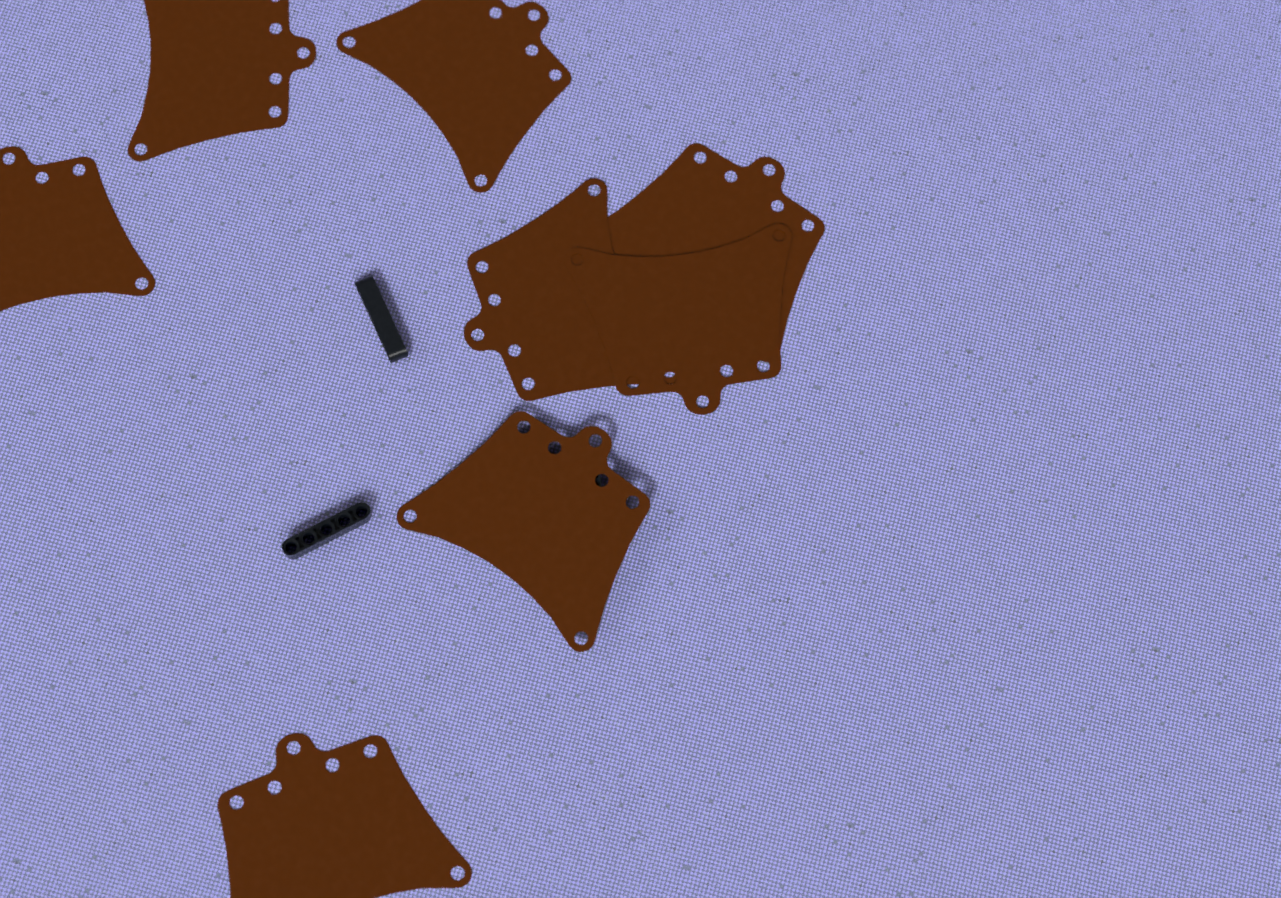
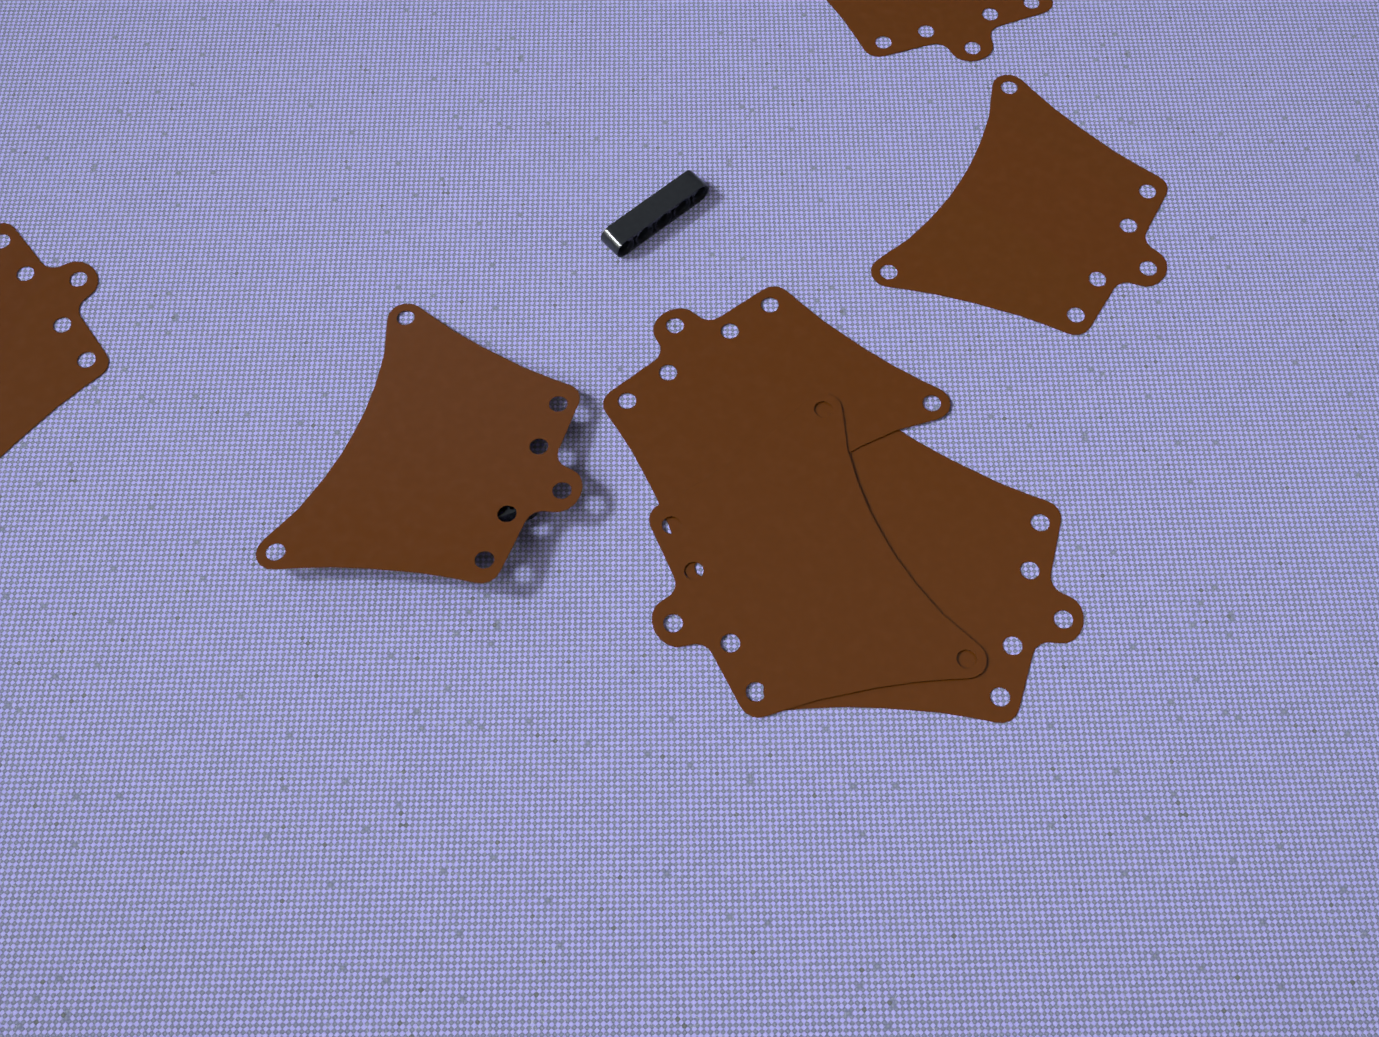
camera: 80 degrees right, 10 degrees down
black beam [282,502,372,560] -> none

